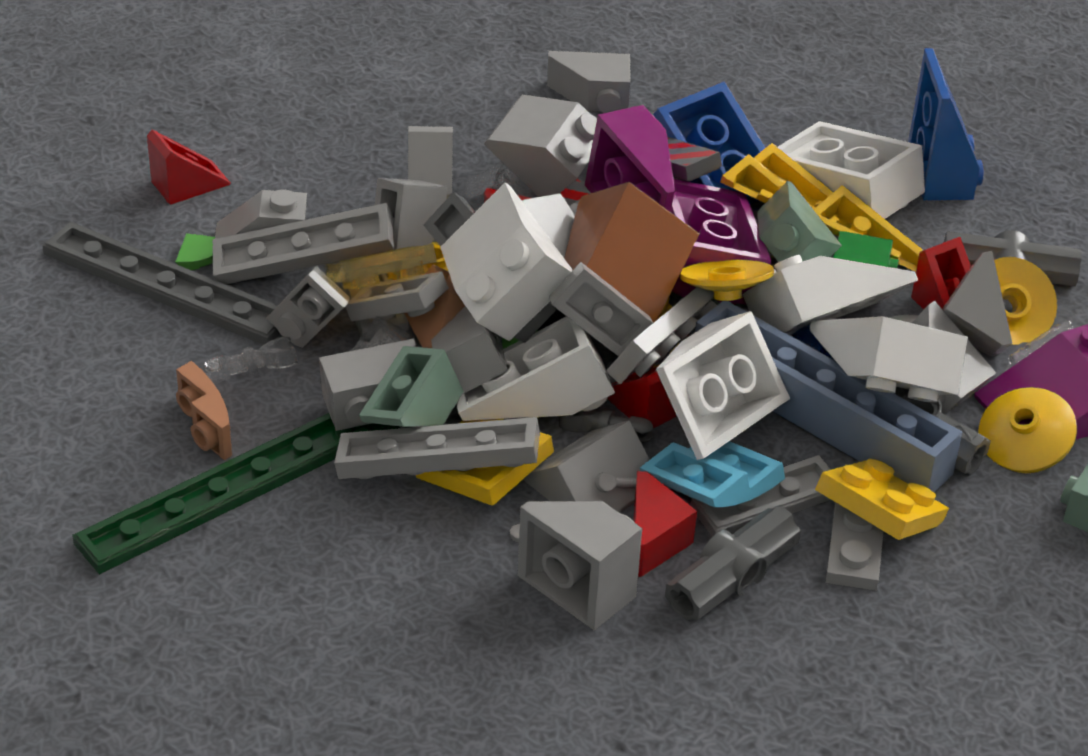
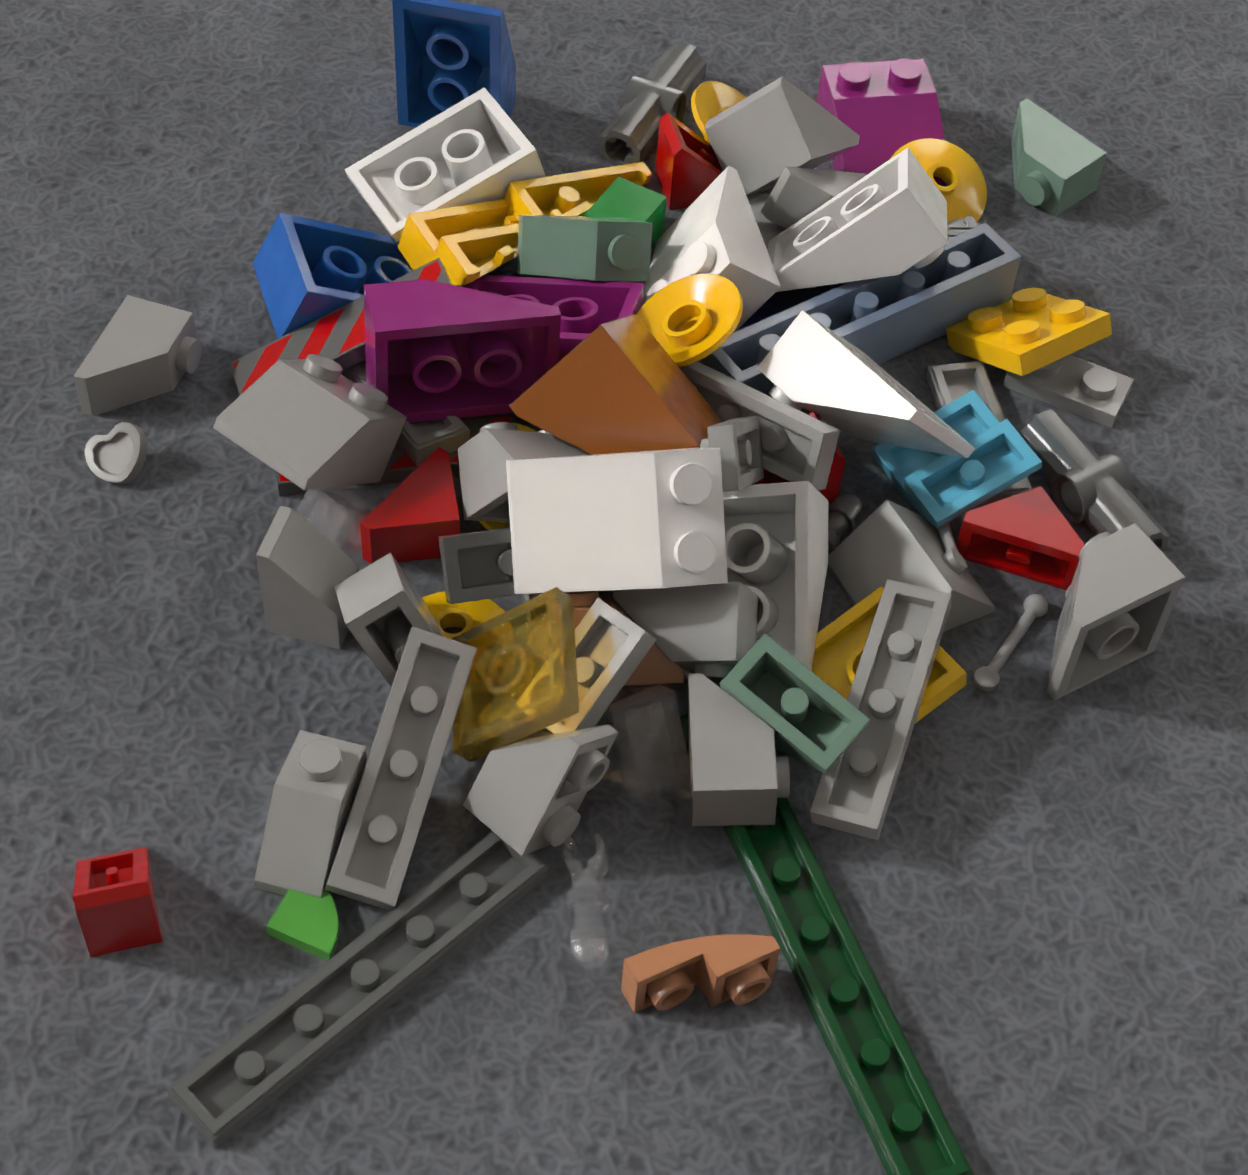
camera: 75 degrees left, 10 degrees up
none -> light grey piece [85,422,148,484]

